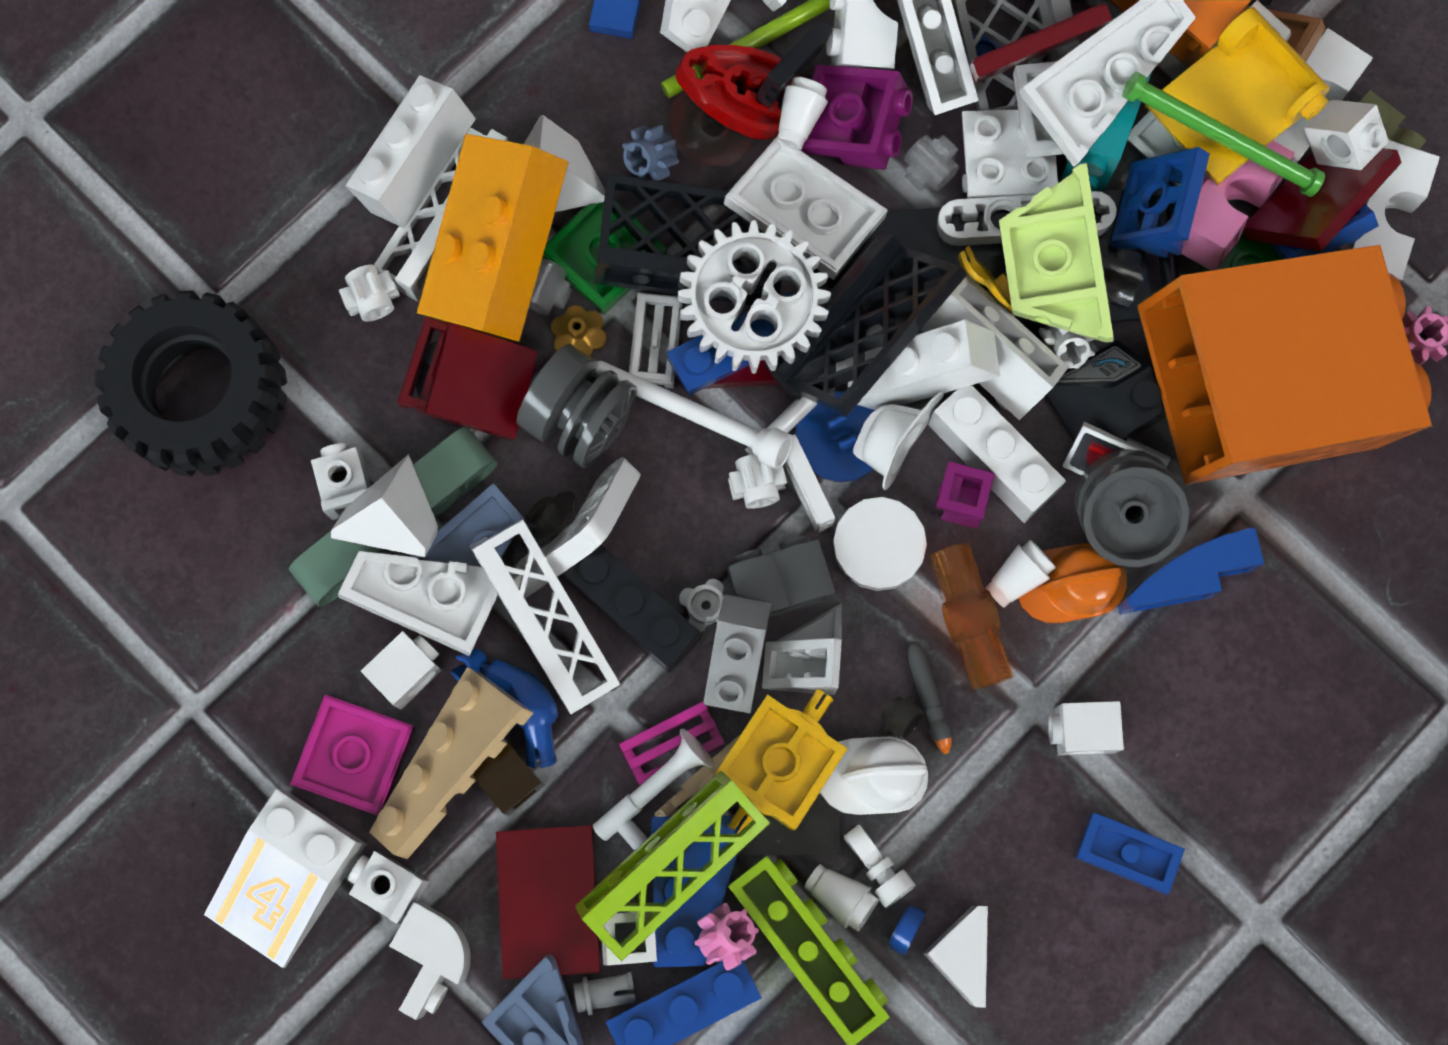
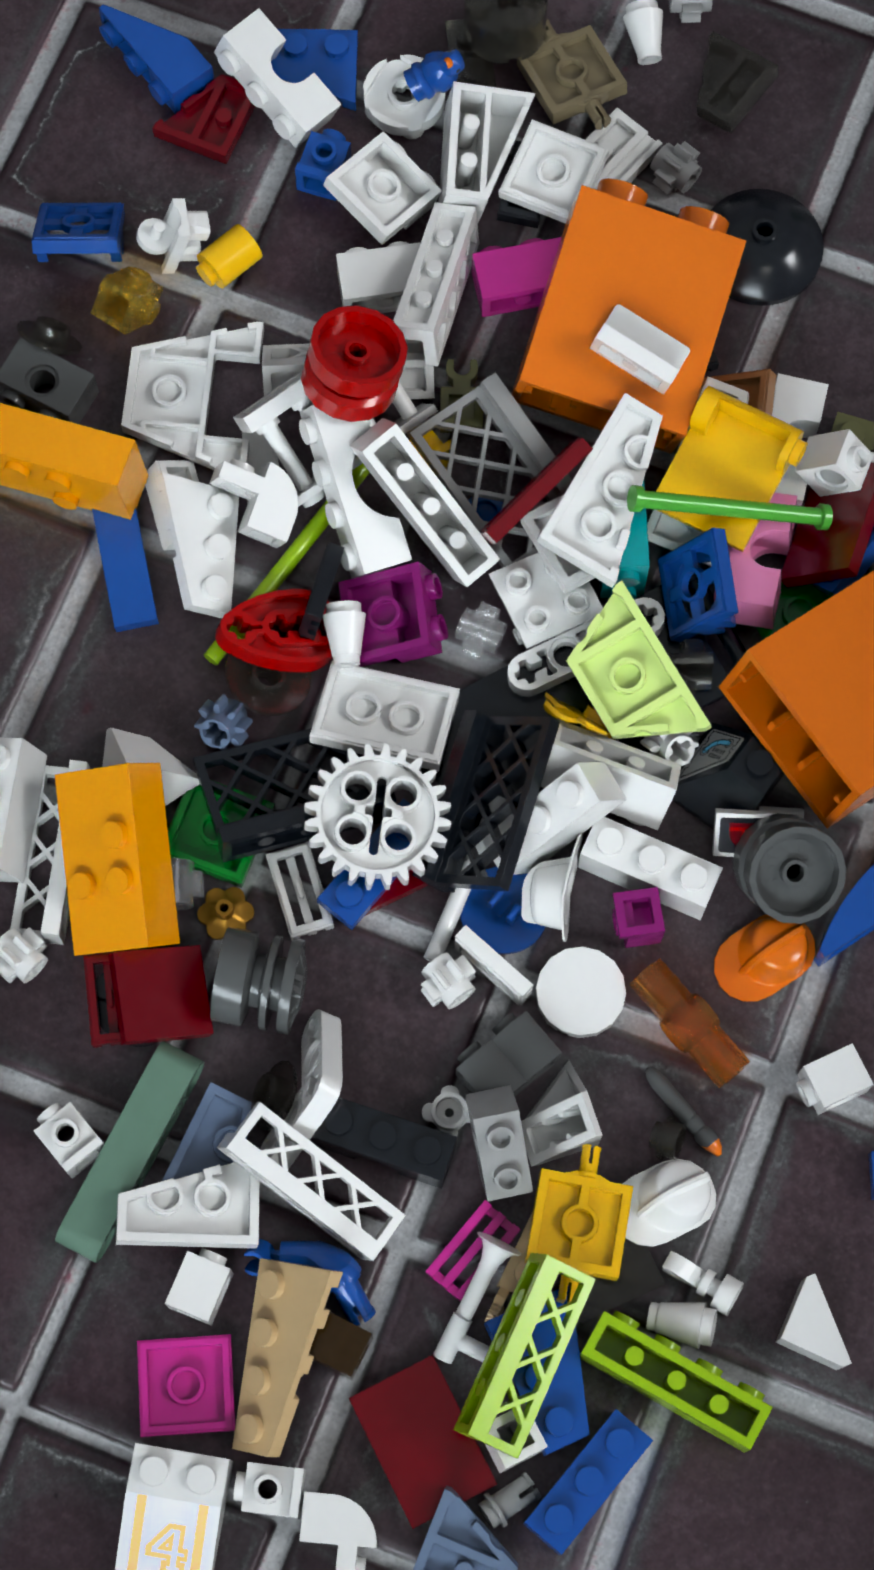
camera: 25 degrees left, 5 degrees down
white slope [331,454,438,557] -> none
white piece [594,361,793,470] -> none
bright pink gear [694,903,759,971] -> none
blue tile [888,905,927,956] -> none
white cone [985,539,1056,608] -> none

